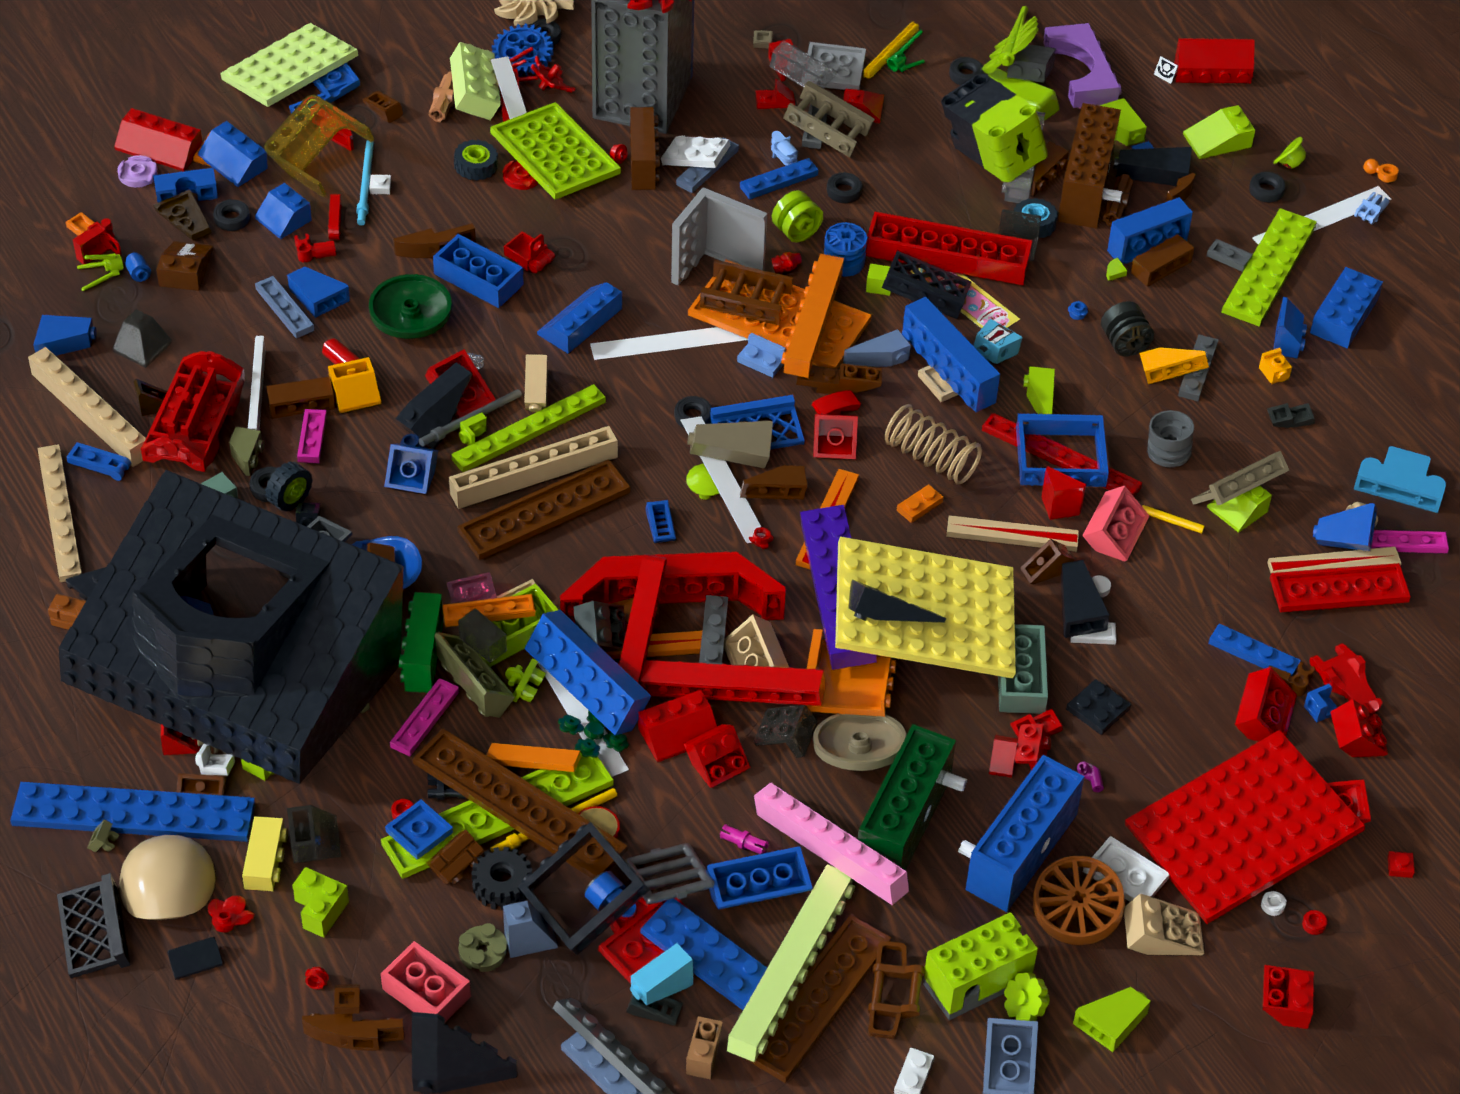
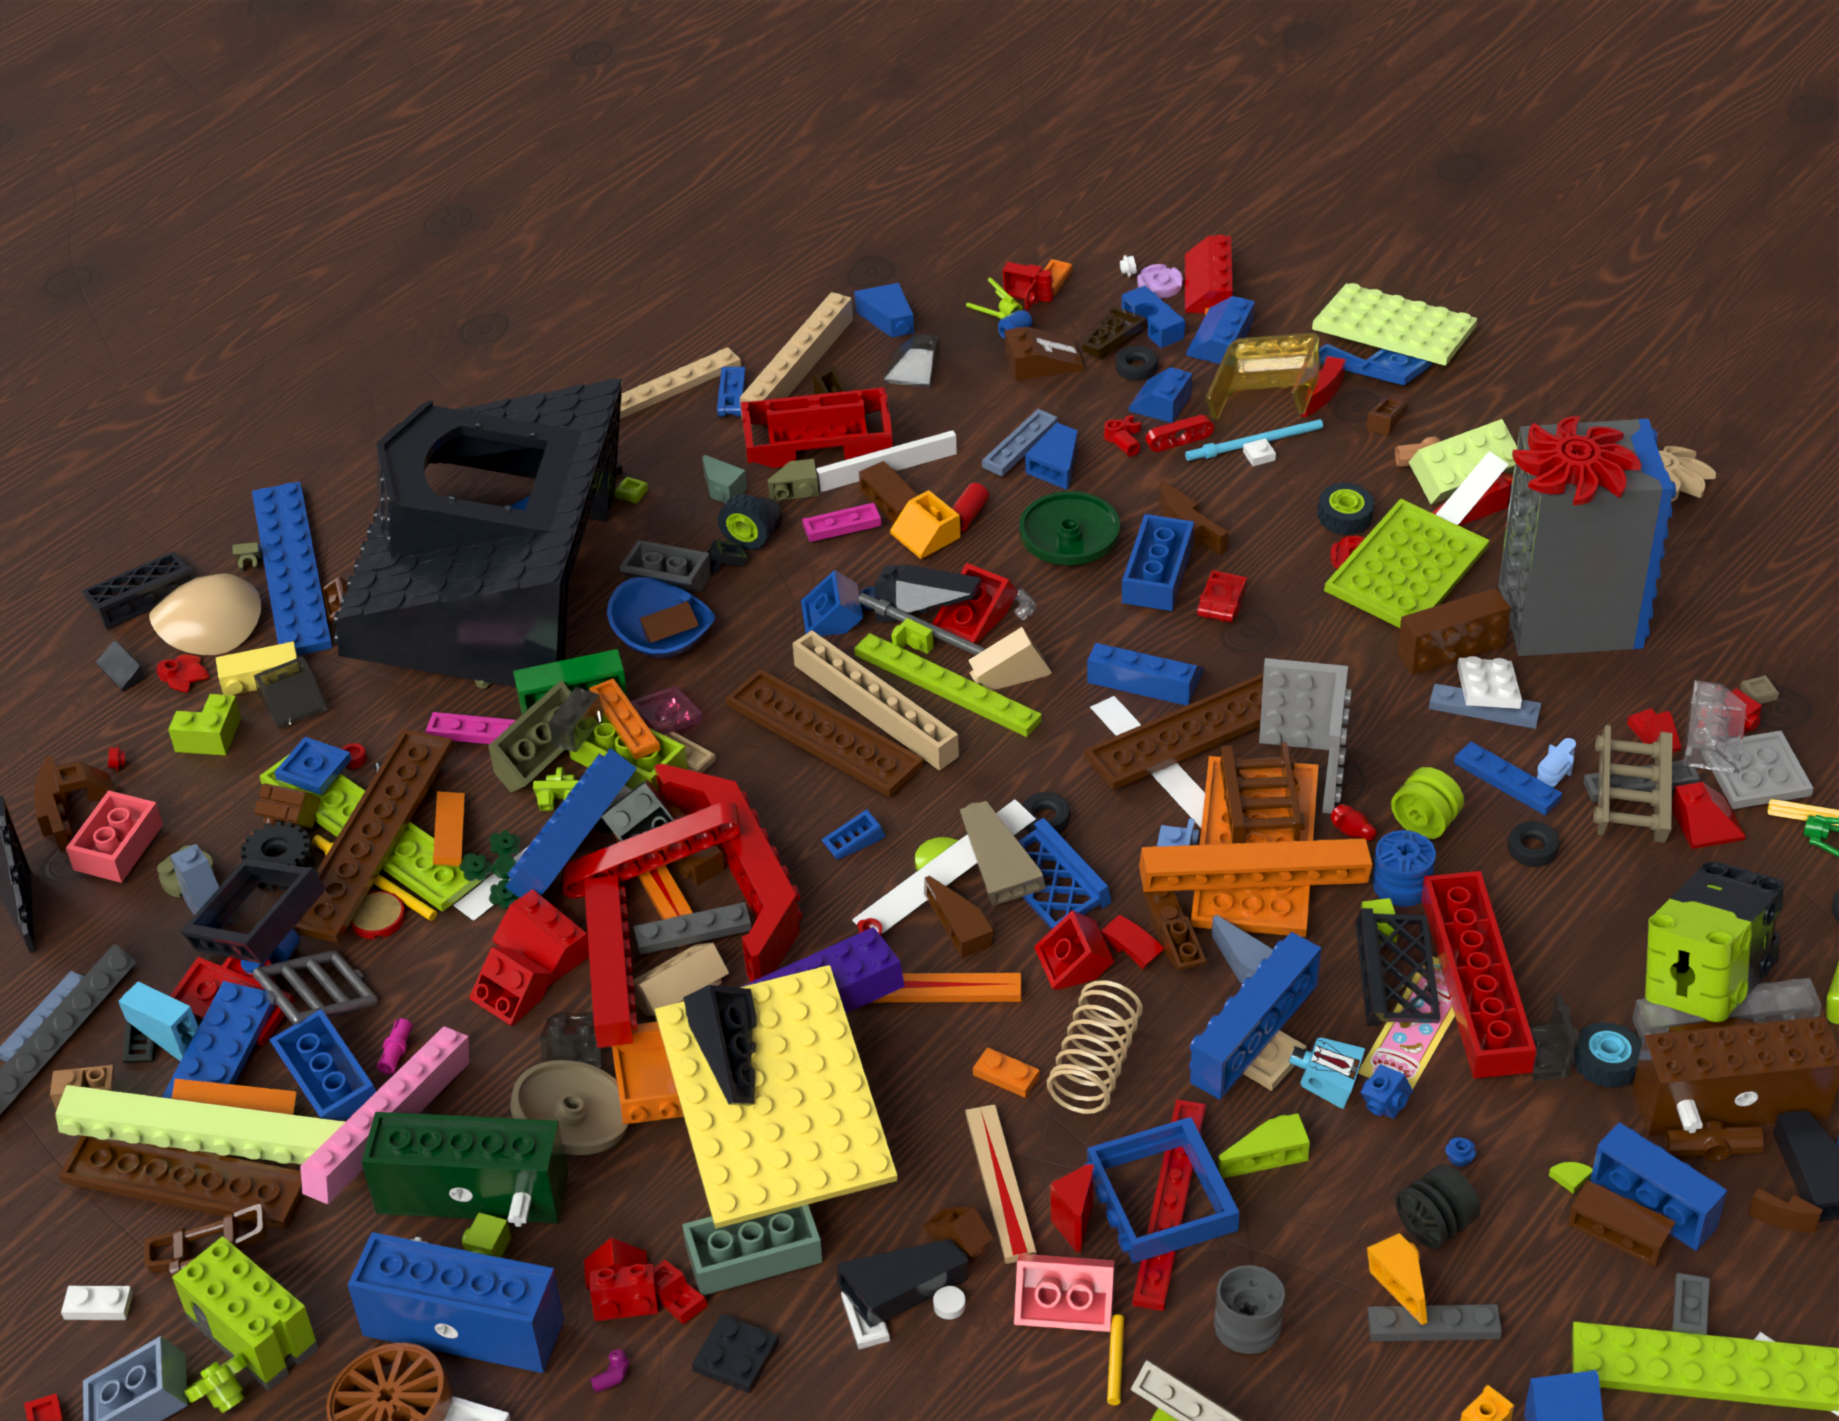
camera: 75 degrees right, 5 degrees down
none -> orange tile [172,1079,296,1115]
none -> lime brick [462,1213,511,1258]
none -> reddish brown plate [1084,673,1264,790]
none -> white plate [1120,255,1137,277]
none -> blue brick [1361,1064,1413,1119]

